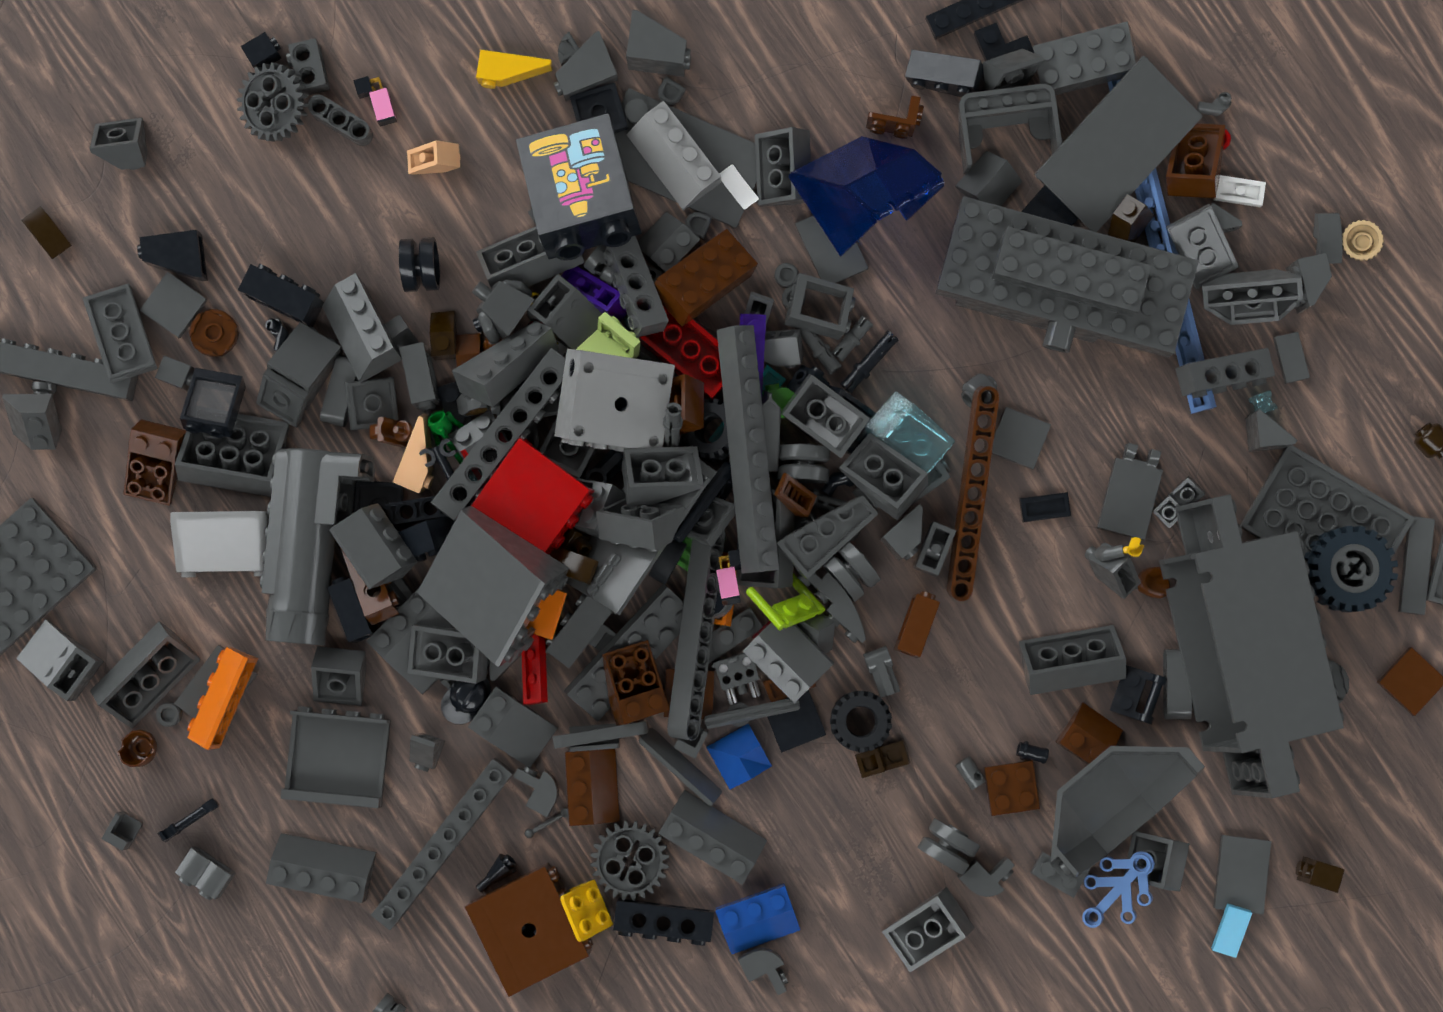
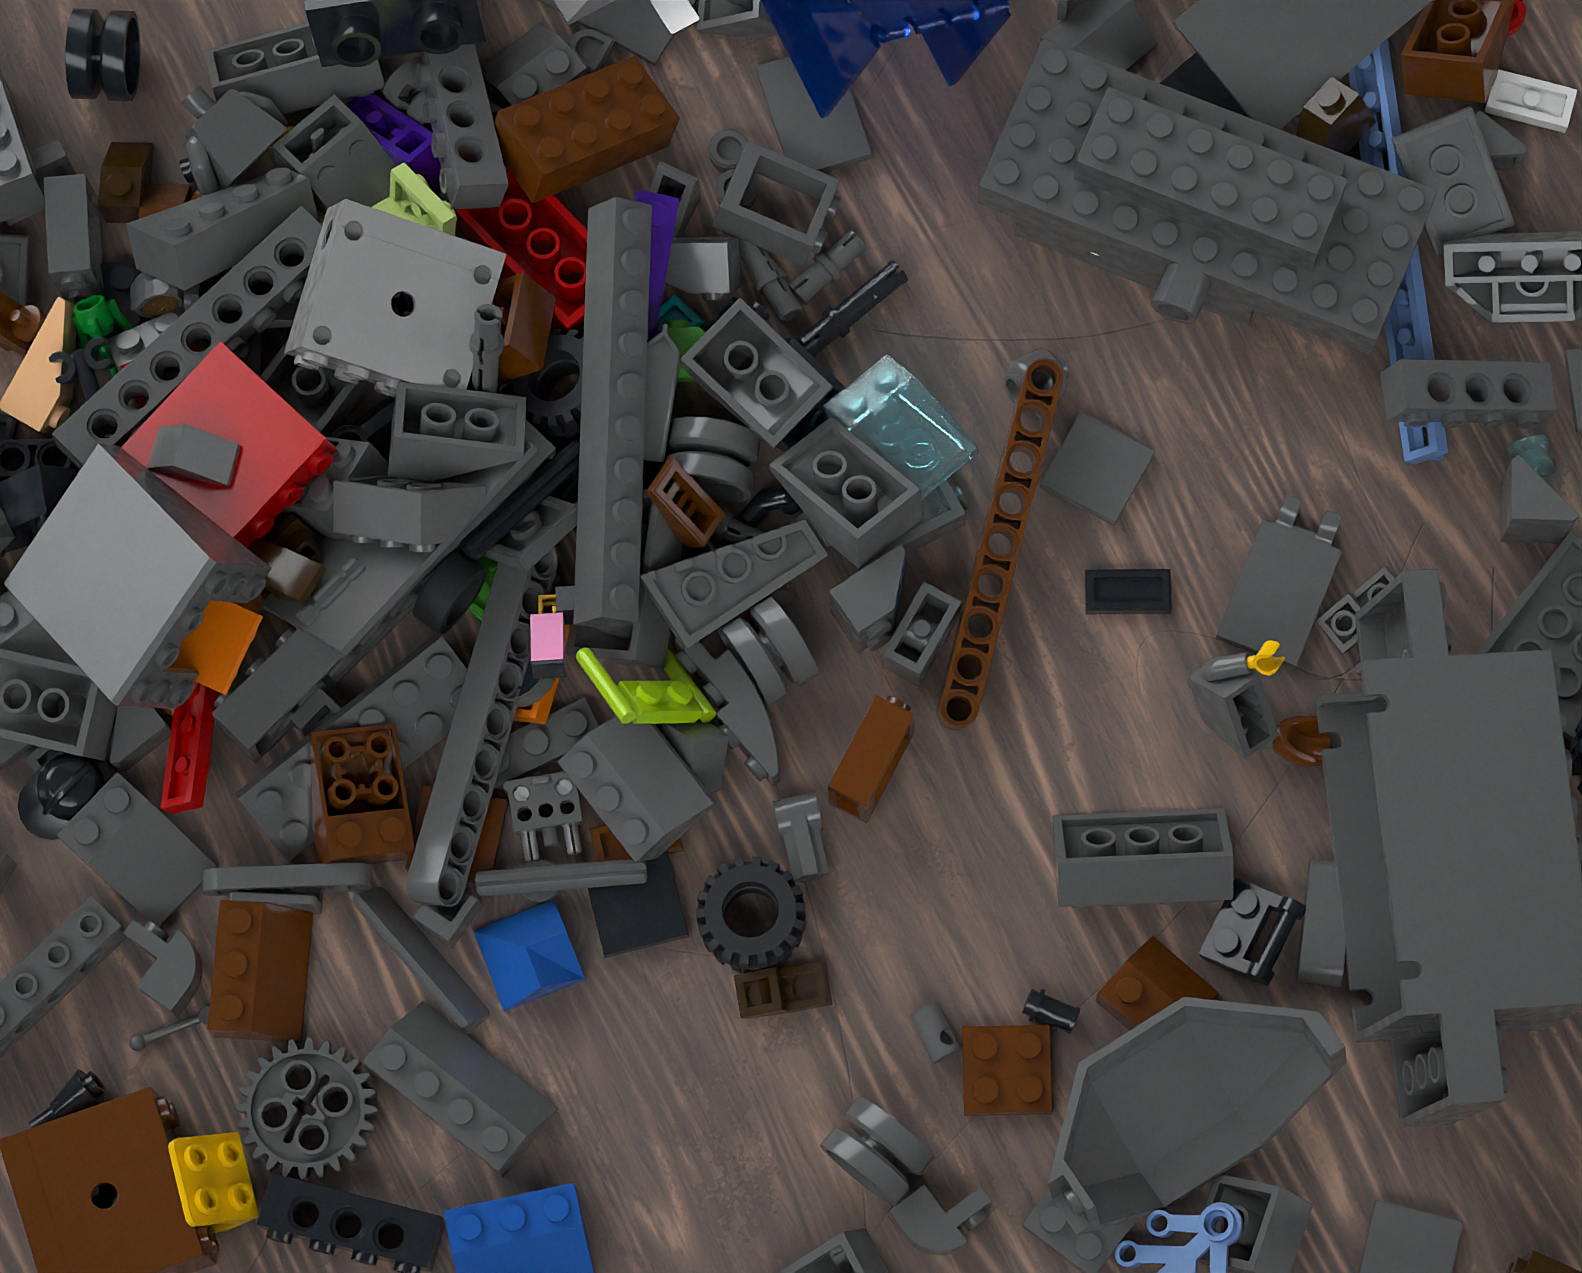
camera: 10 degrees right, 10 degrees down
none -> dark grey slope [147,424,241,487]

